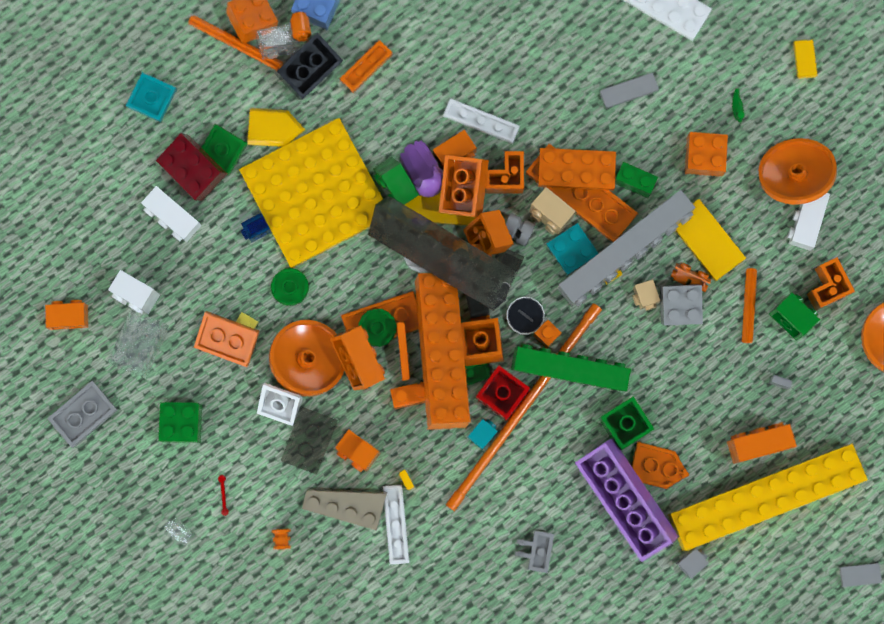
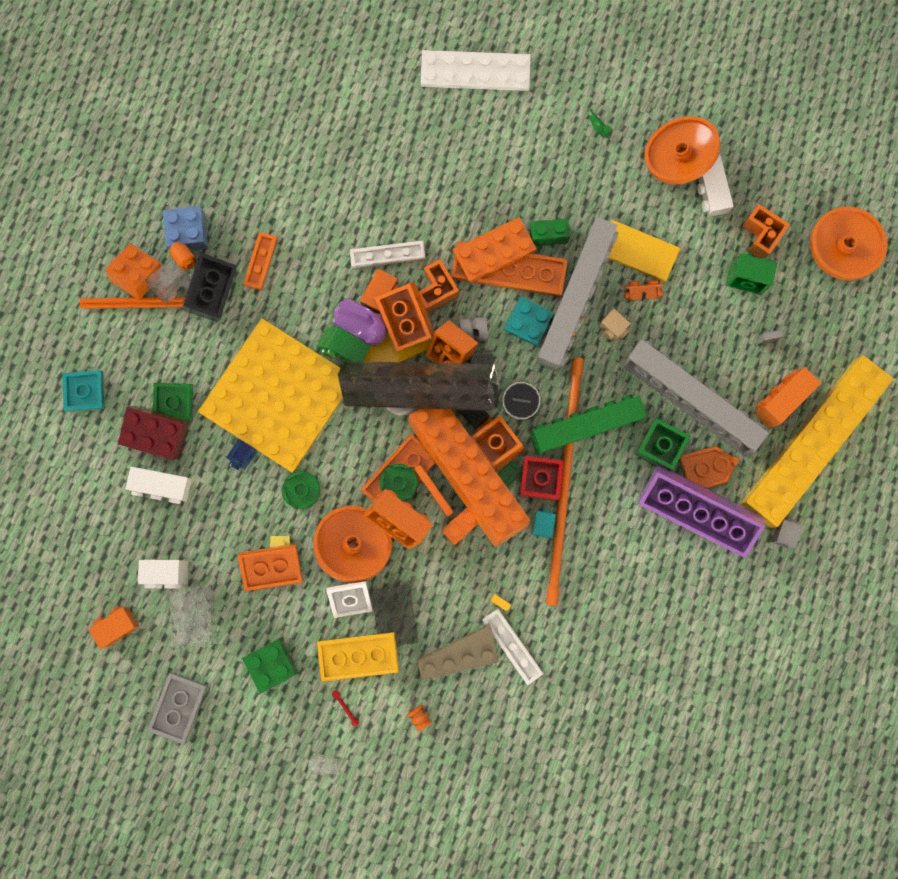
camera: 30 degrees left, 0 degrees up
yellow tile [248,108,305,147] -> none
orange brick [335,429,381,472] -> none
light grey hinge [514,531,554,573] -> none
tan brick [529,187,576,236] -> none
orange brick [533,320,562,349] -> none
light grey tile [599,72,659,109] -> none
light grey brick [660,284,703,325] -> none
orange brick [685,132,728,177] -> none
orange axle [742,268,757,343] -> none
yellow tile [793,40,817,79] -> none
none -> yellow tile [317,632,400,682]
none -> light grey brick [622,339,769,456]

